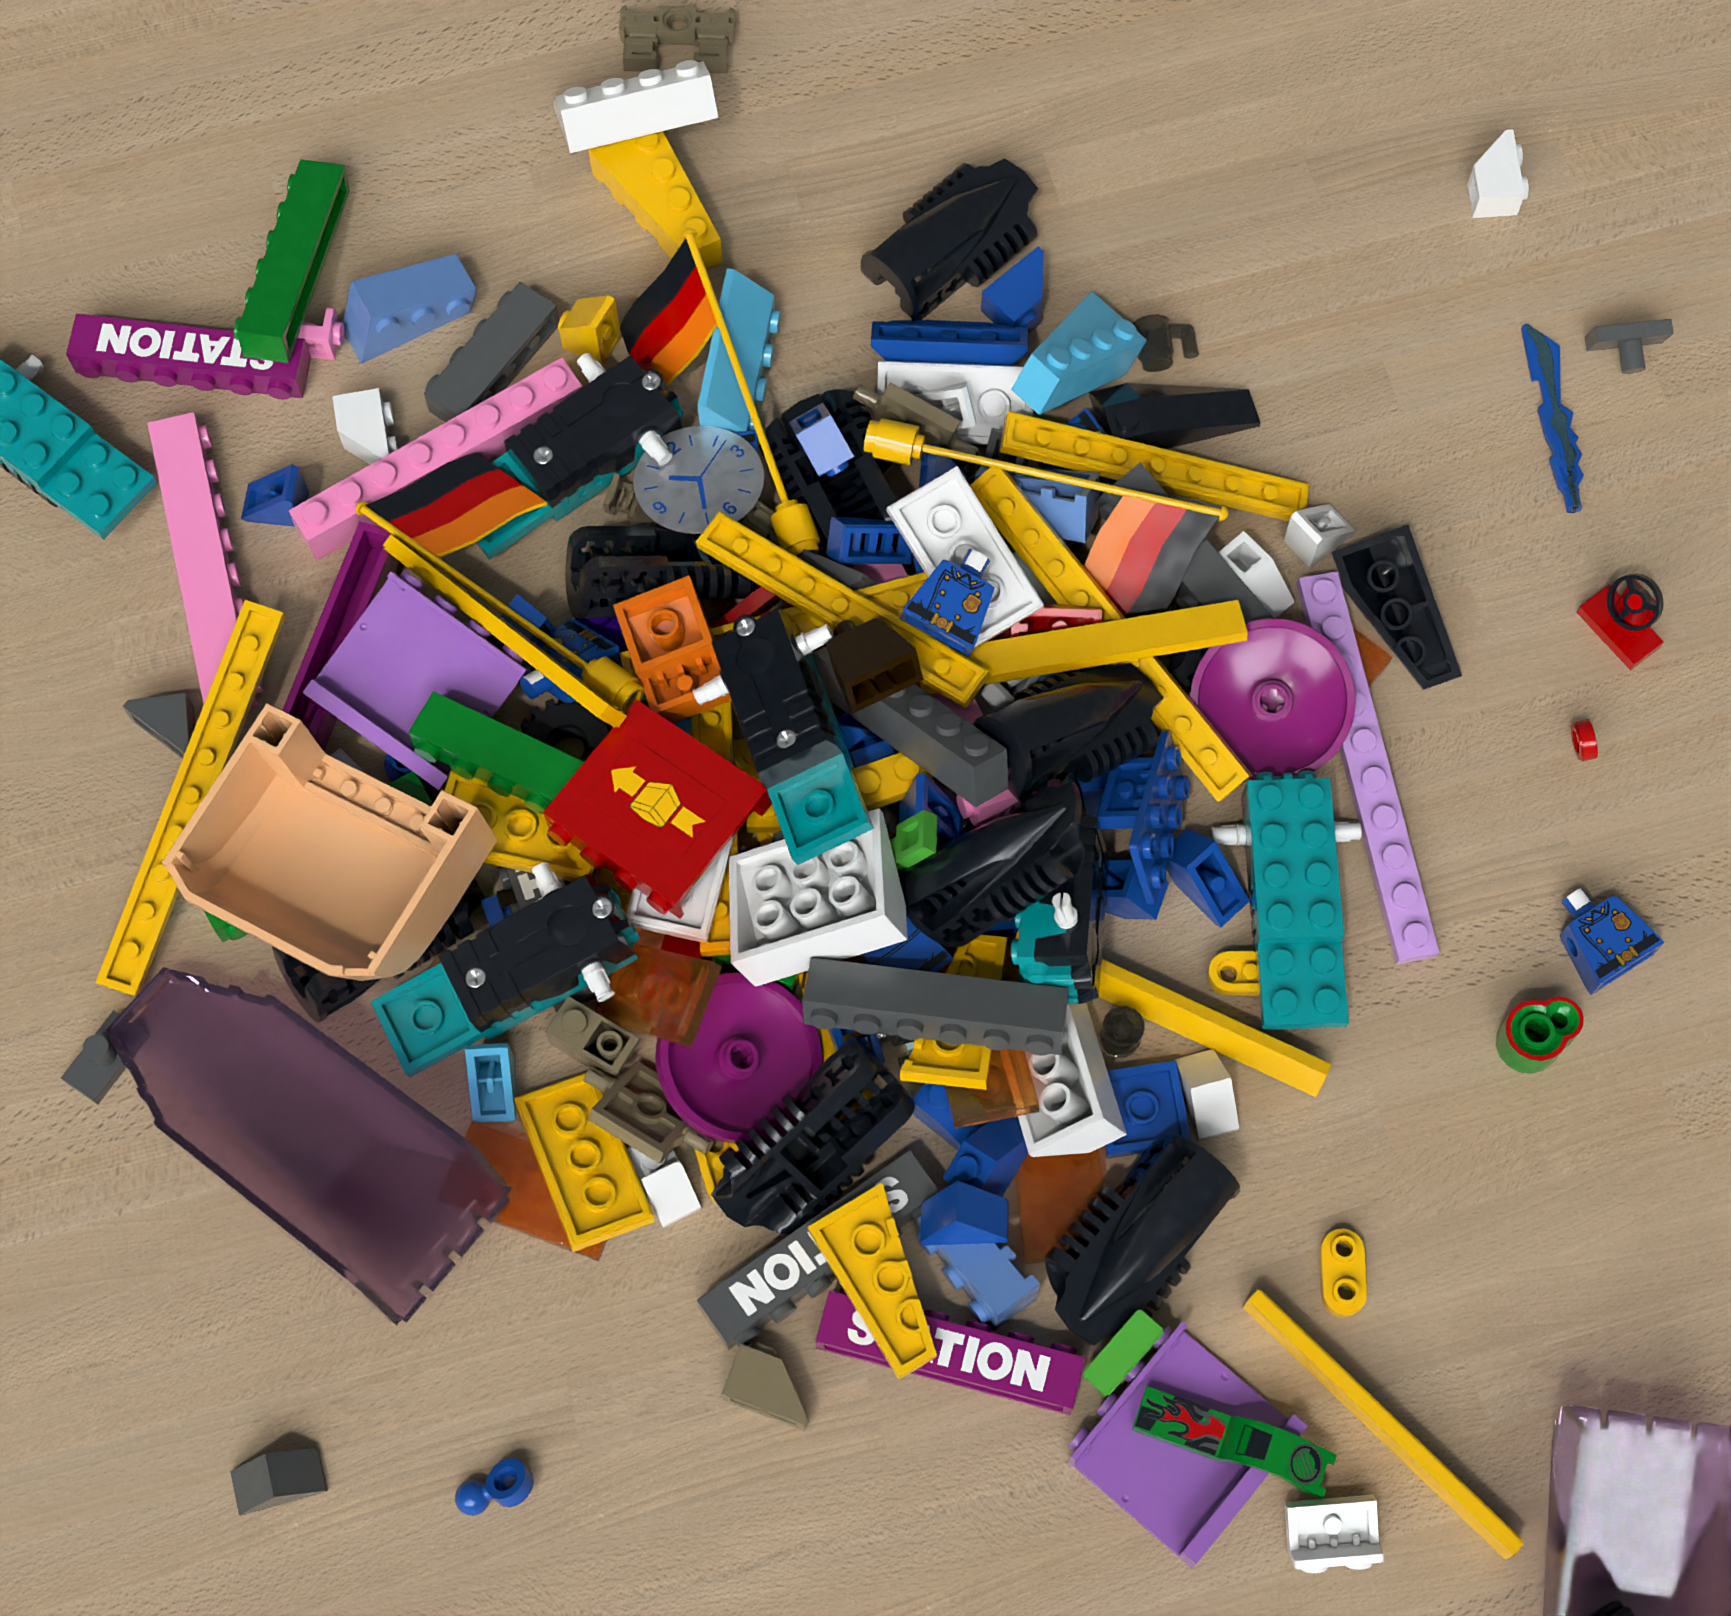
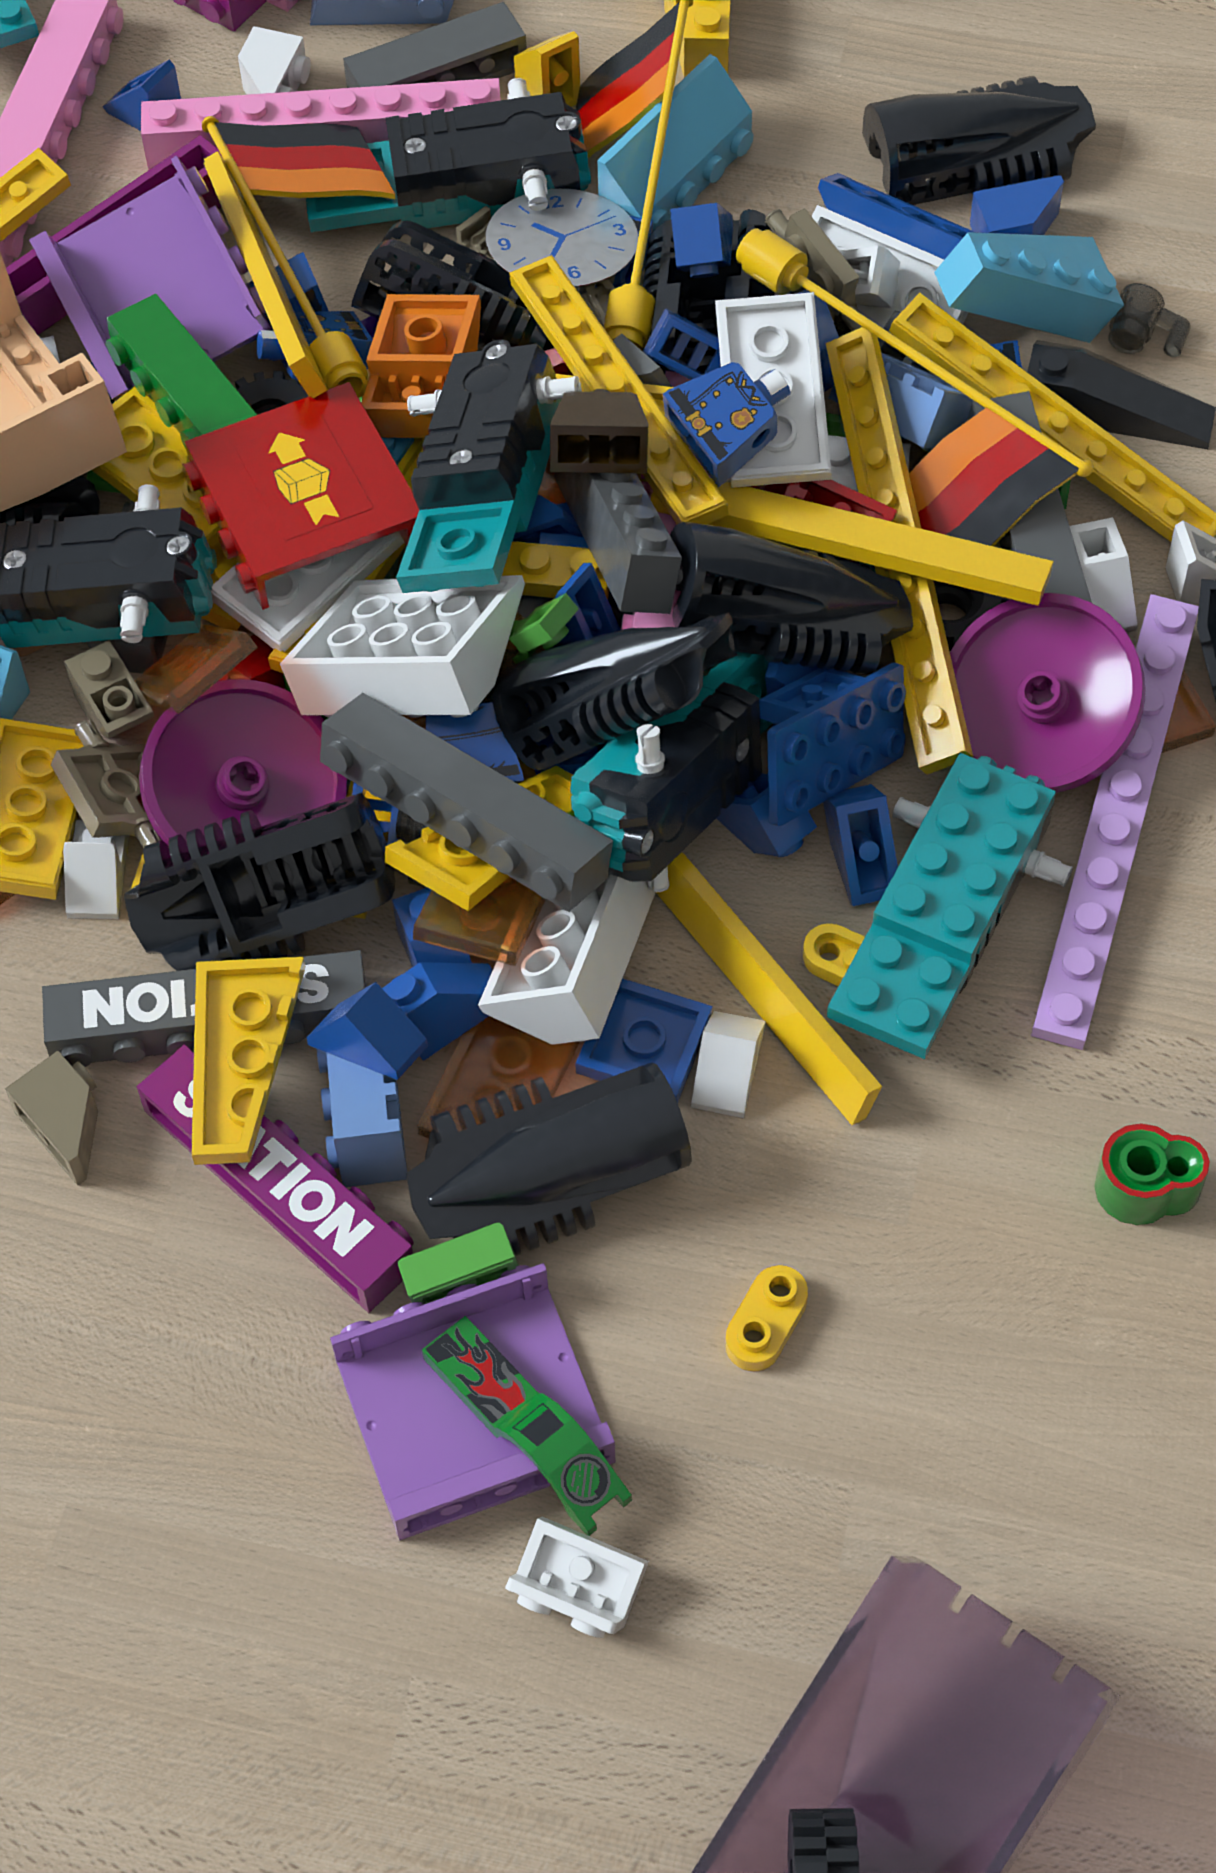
camera: 30 degrees right, 10 degrees down
clear smoke wheel [1100,1006,1145,1058] -> none
yellow tile [1243,1290,1524,1560] -> none

